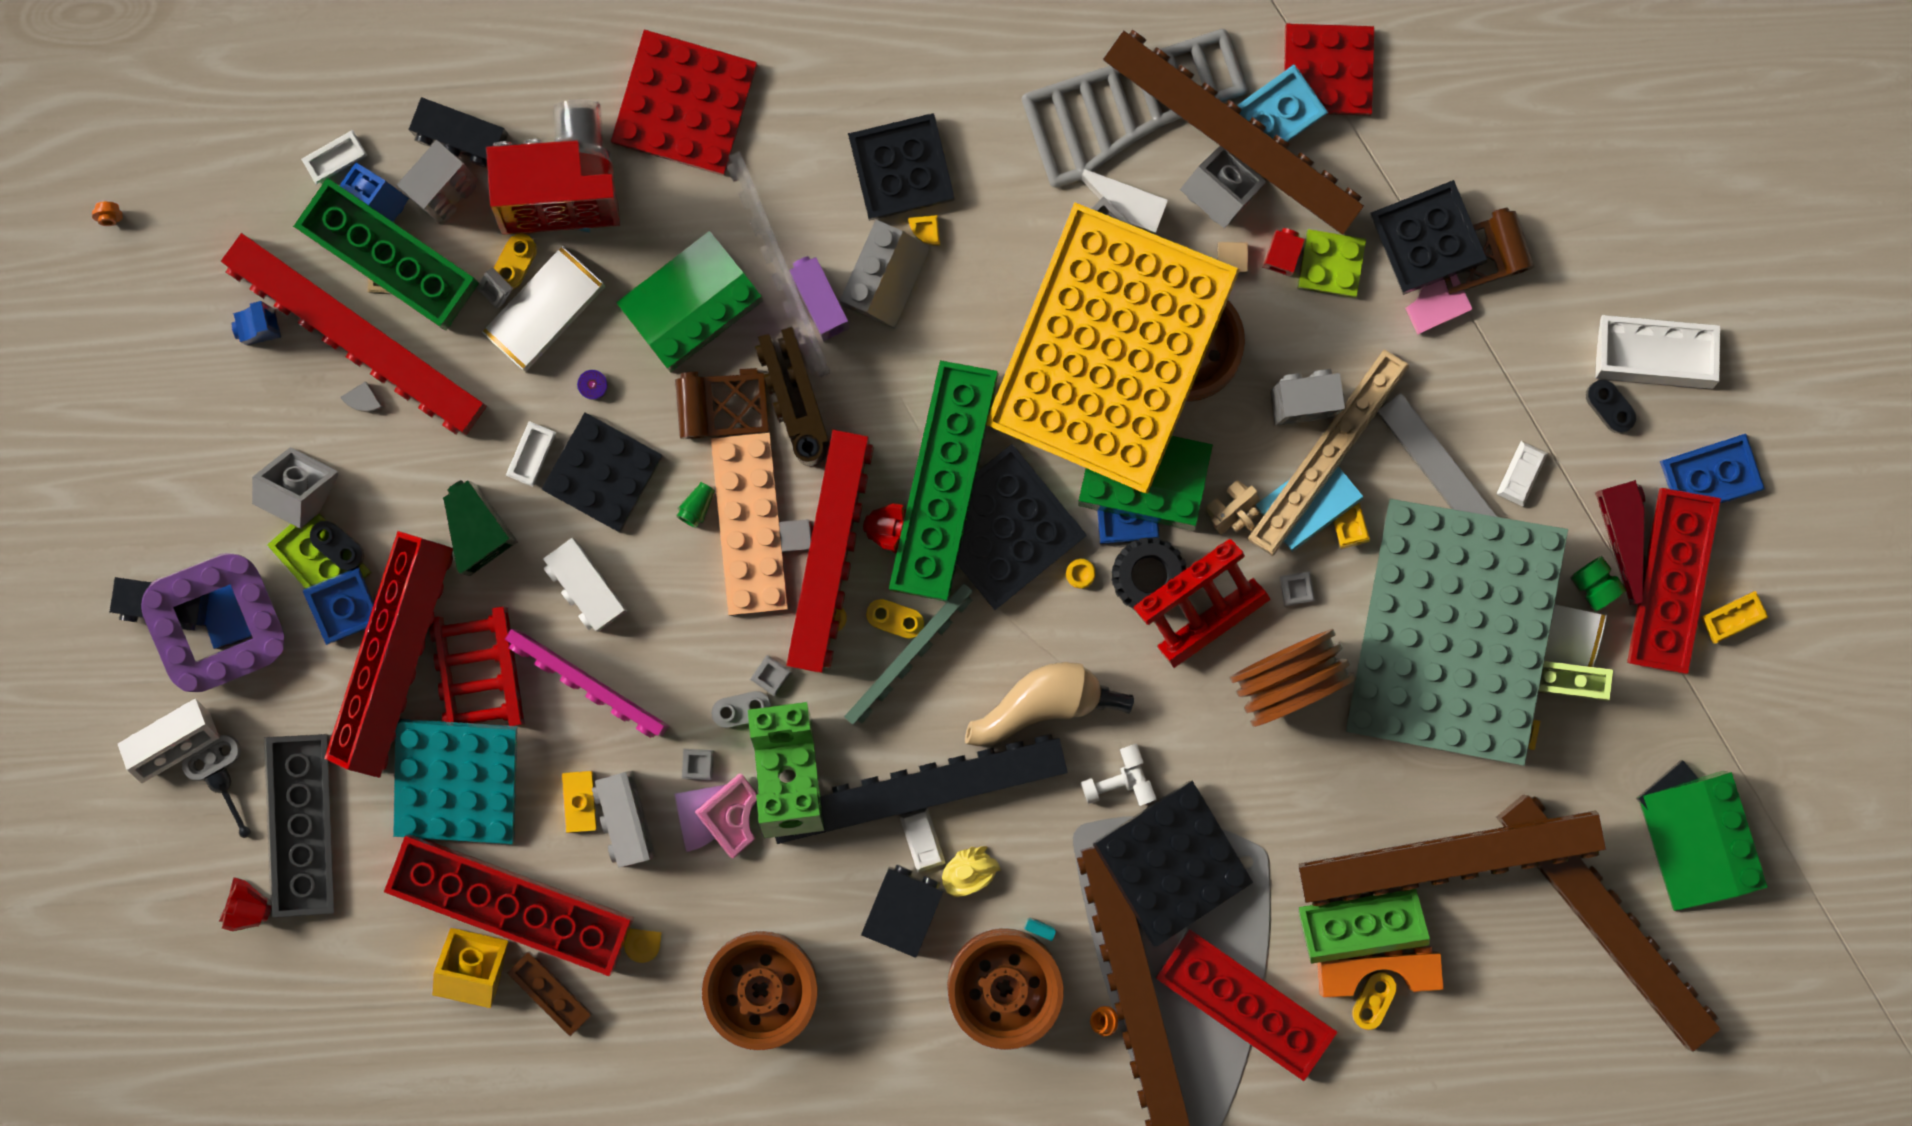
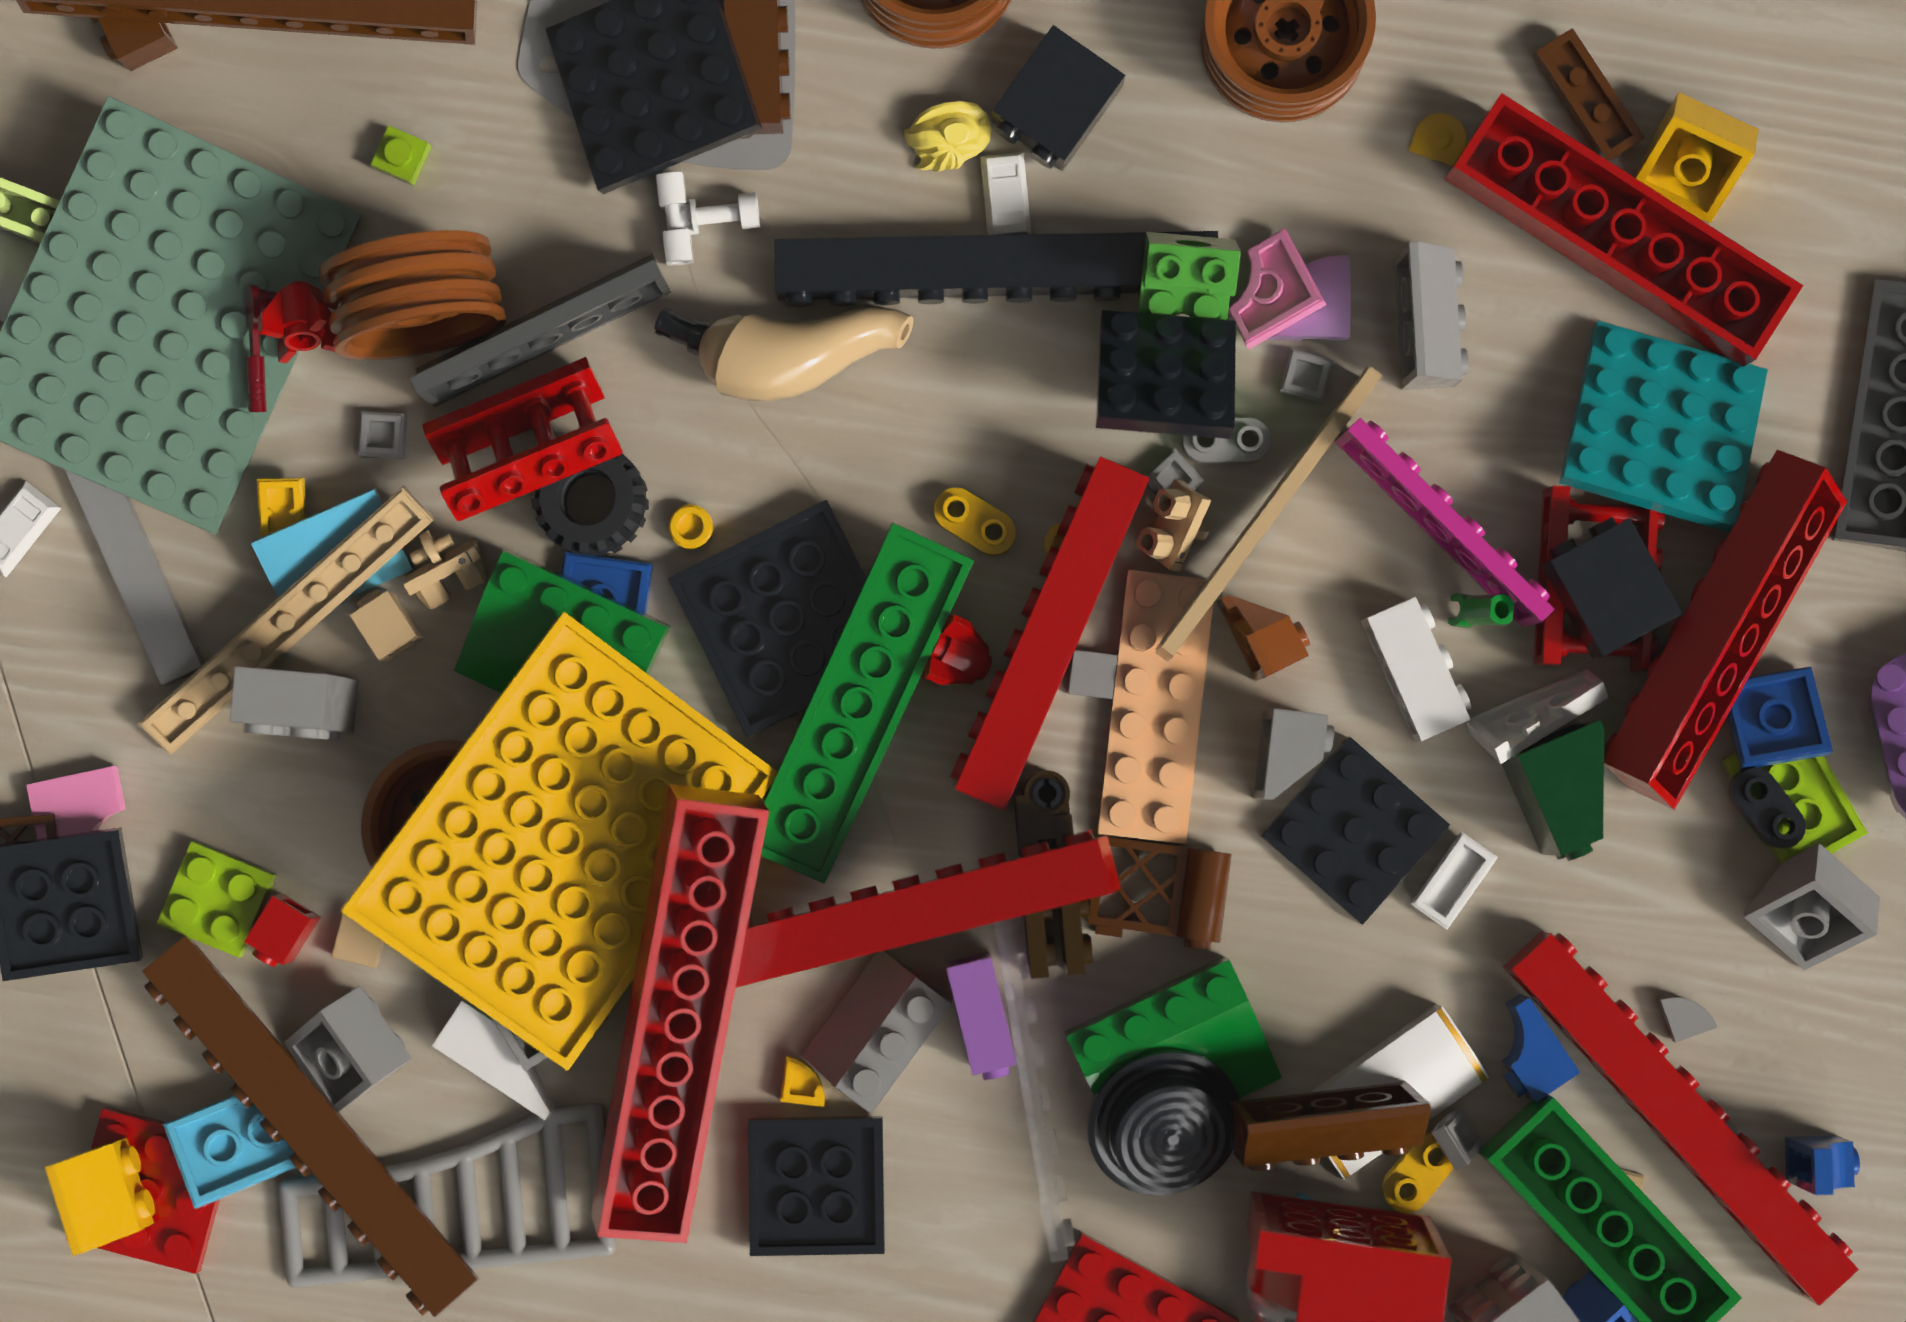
camera: 165 degrees left, 0 degrees up
yellow plate [562,771,597,833] -> none
dark purple tile [577,370,608,400] -> none
green cone [676,482,715,528] -> none
sand green plate [844,584,973,725] -> none
teal tile [1024,917,1056,941] -> none
none -> yellow slope [45,1137,155,1256]
none -> dark red piece [245,285,277,412]
none -> red brick [258,281,337,364]
none -> tan brick [350,590,425,662]
none -> lime plate [370,125,432,186]
none -> dark grey arch [410,254,671,407]
none -> red brick [591,784,769,1243]
none -> red brick [736,830,1121,987]
none -> black piece [1087,1049,1240,1195]
none -> black plate [1095,310,1236,439]
none -> tan hips [1136,479,1211,572]
none -> tan tile [1155,366,1383,662]
none -> dark orange slope [1217,595,1310,681]
none -> reddish brown slope [1230,1081,1431,1171]
none -> light grey slope [1253,709,1334,800]
none -> green bar [1448,593,1514,628]
none -> white wing [1466,669,1608,764]
none -> blue arch [1501,994,1581,1103]
none -> black brick [1541,516,1683,659]

